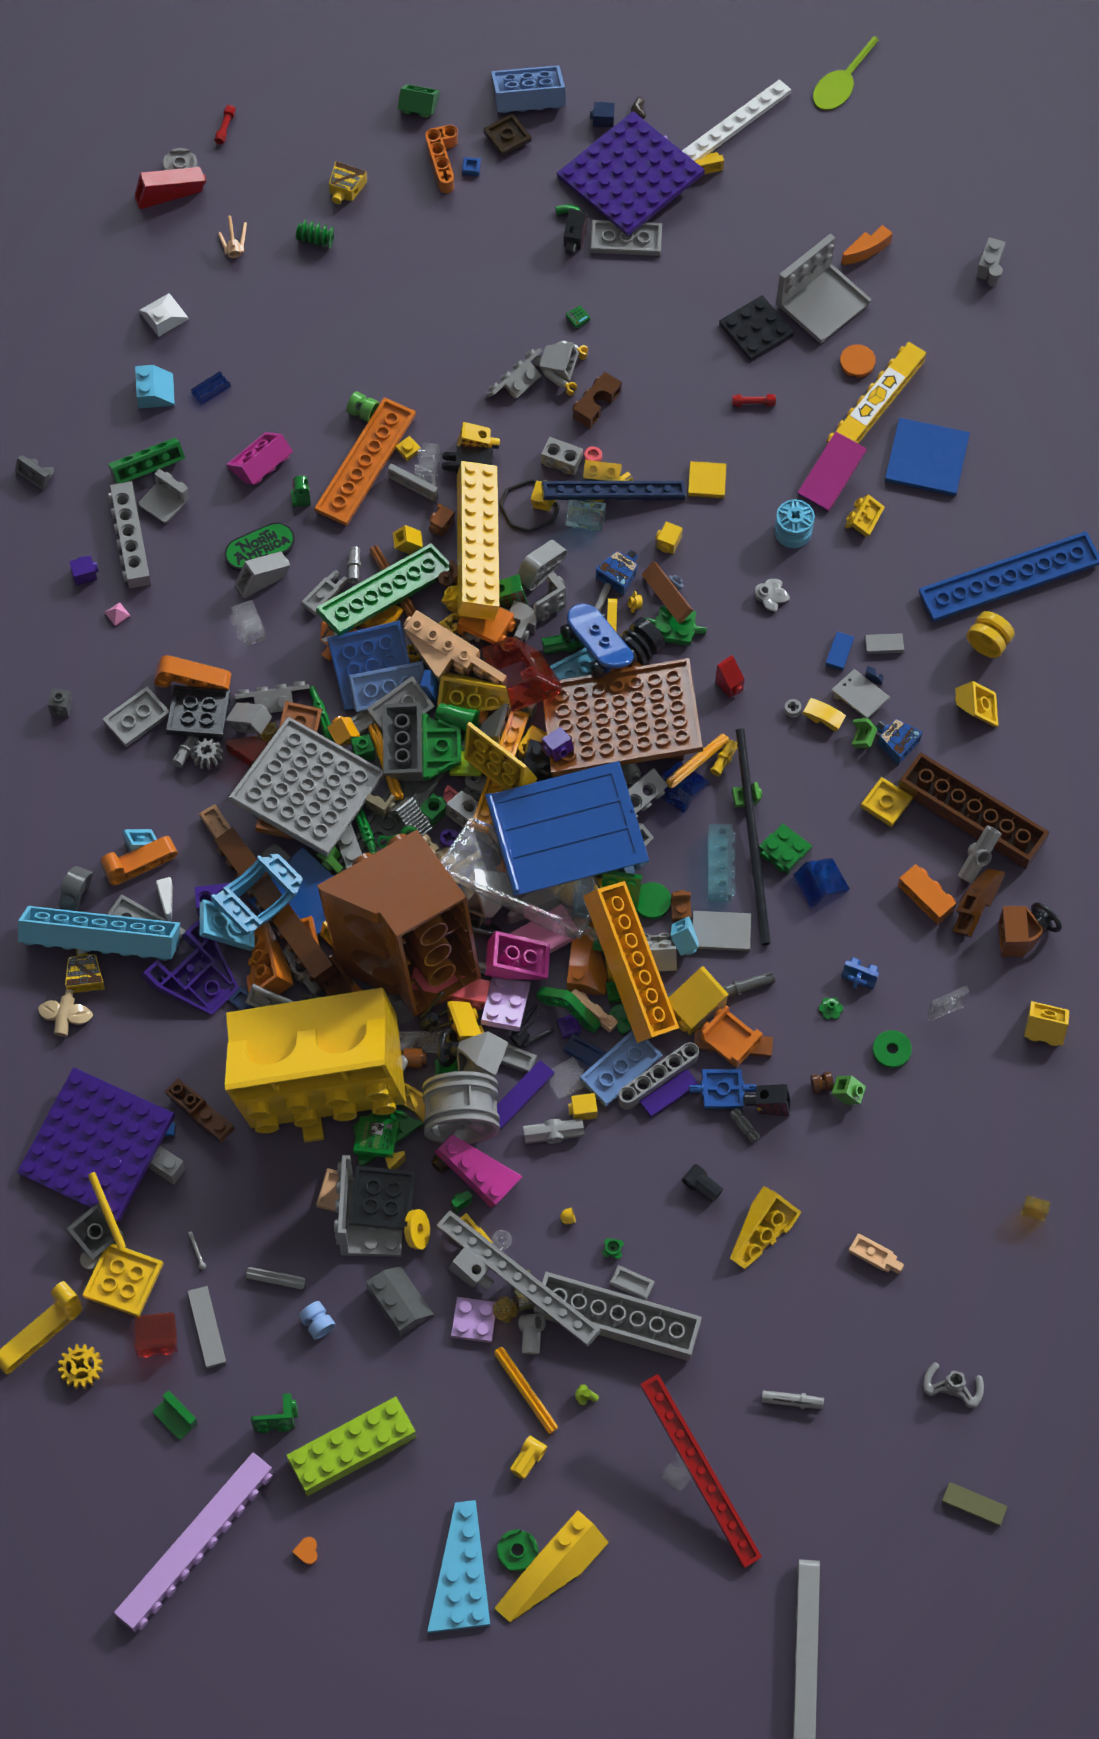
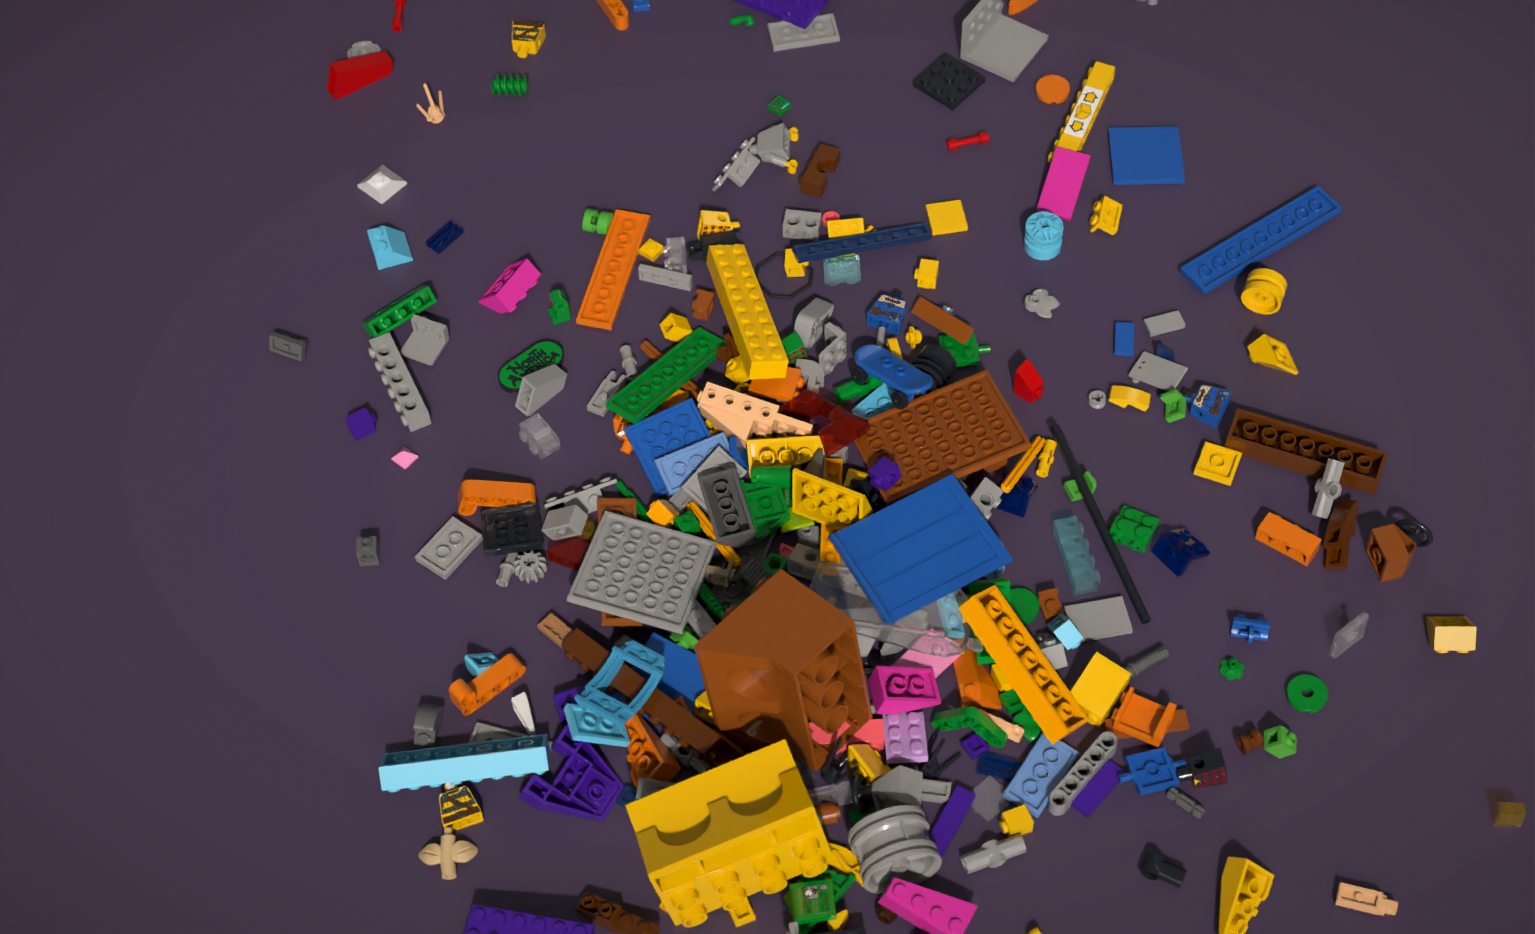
camera: 10 degrees left, 10 degrees down
black torso [564,209,587,255] -> none

